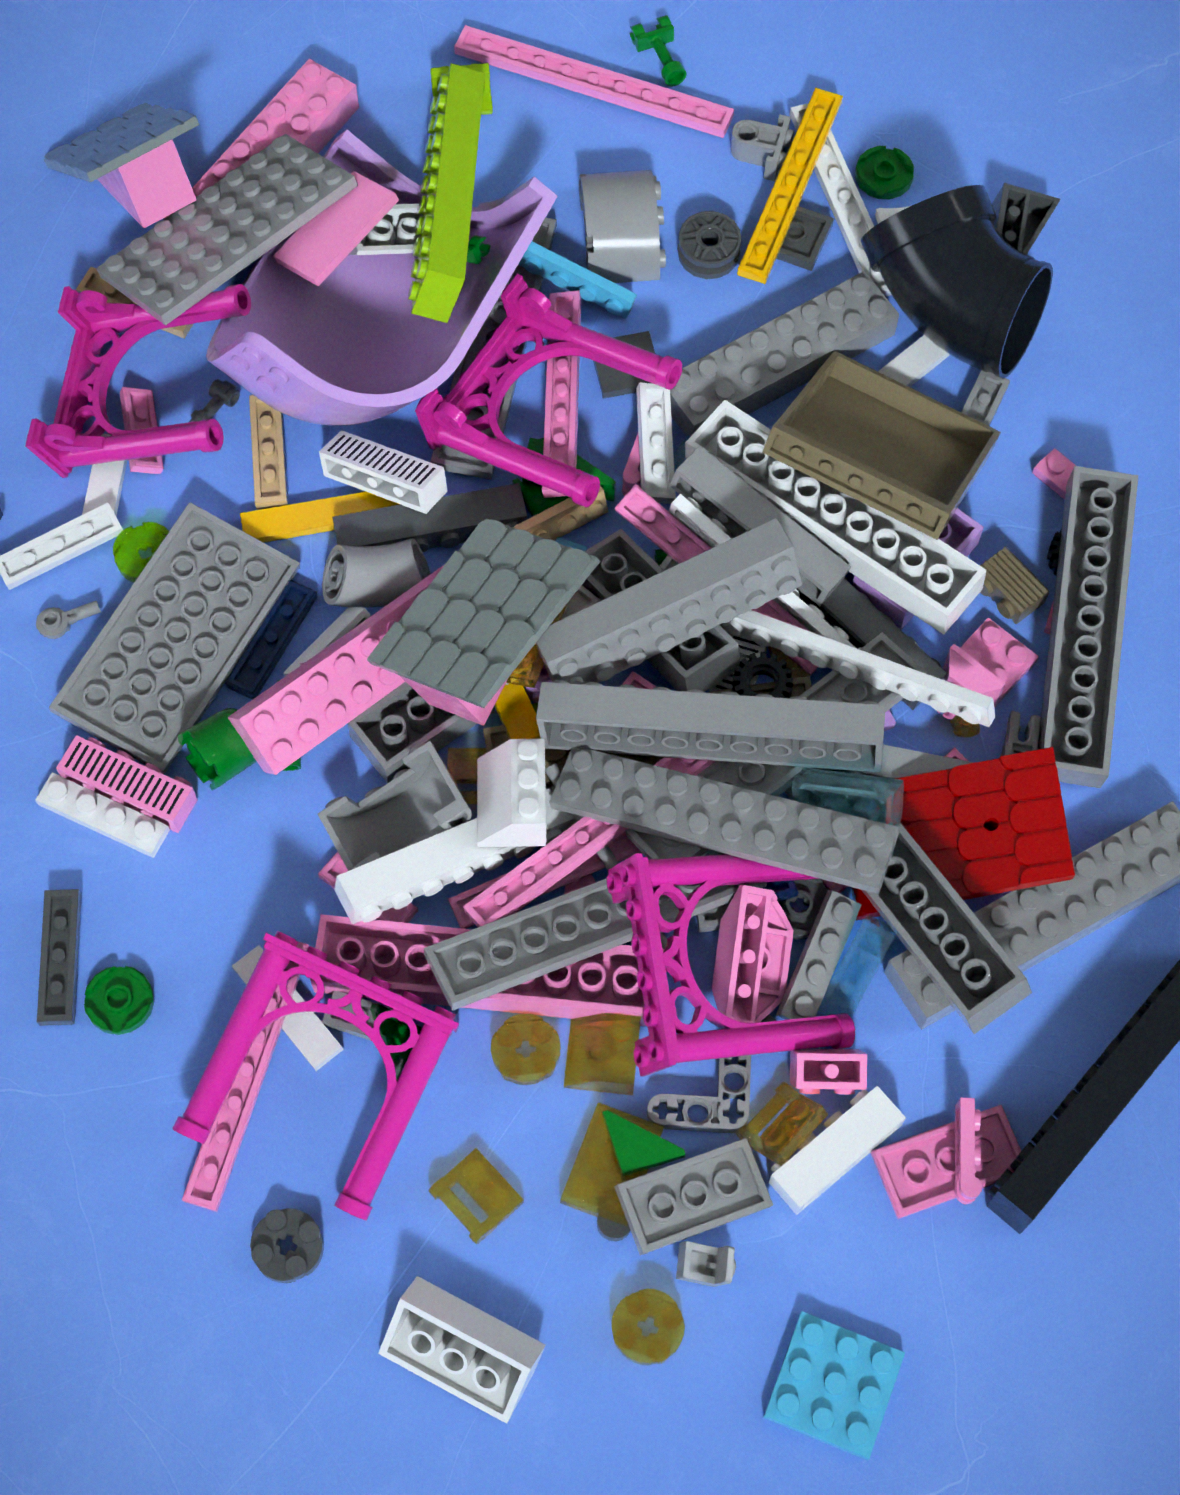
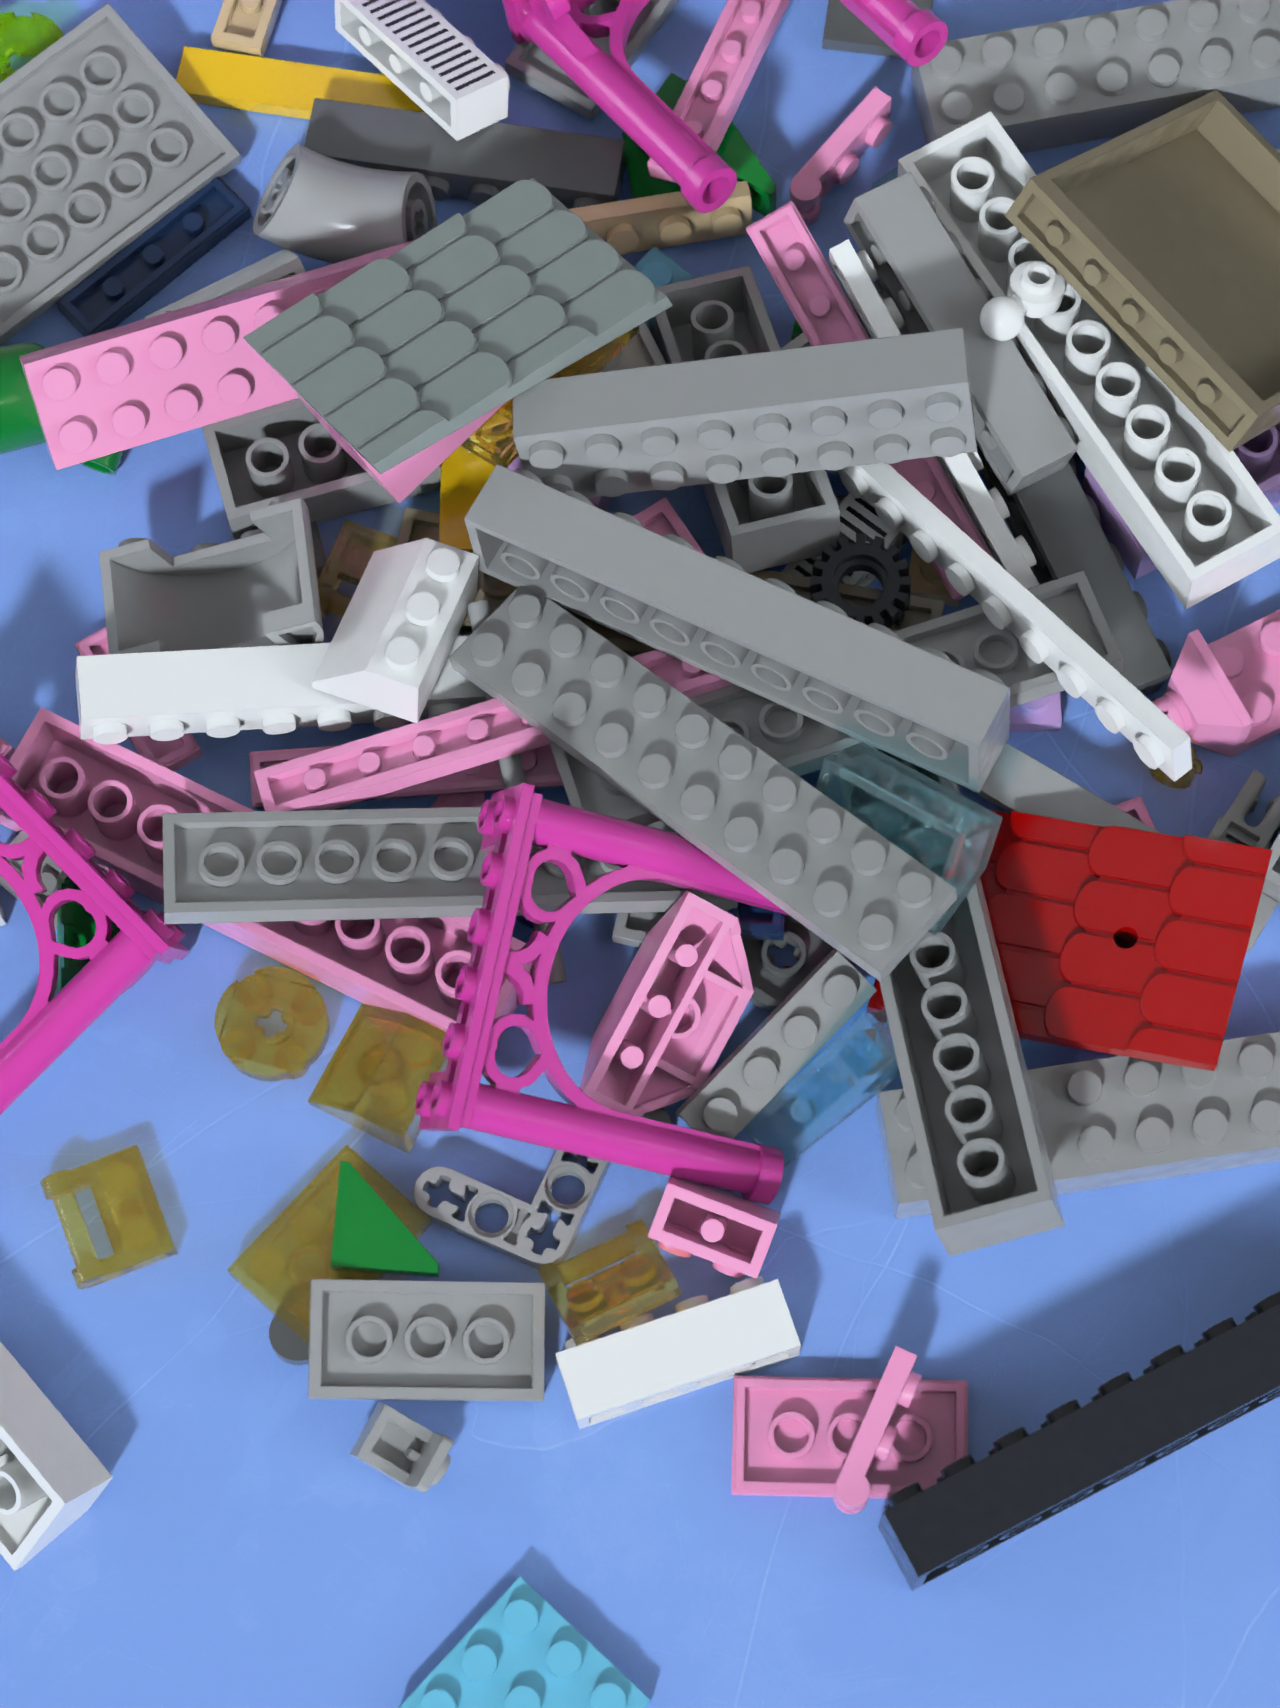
camera: 25 degrees right, 5 degrees up
clear yellow plate [611,1289,685,1365] -> none
white plate [636,382,676,504] -> none
none -> white plate [980,260,1065,341]

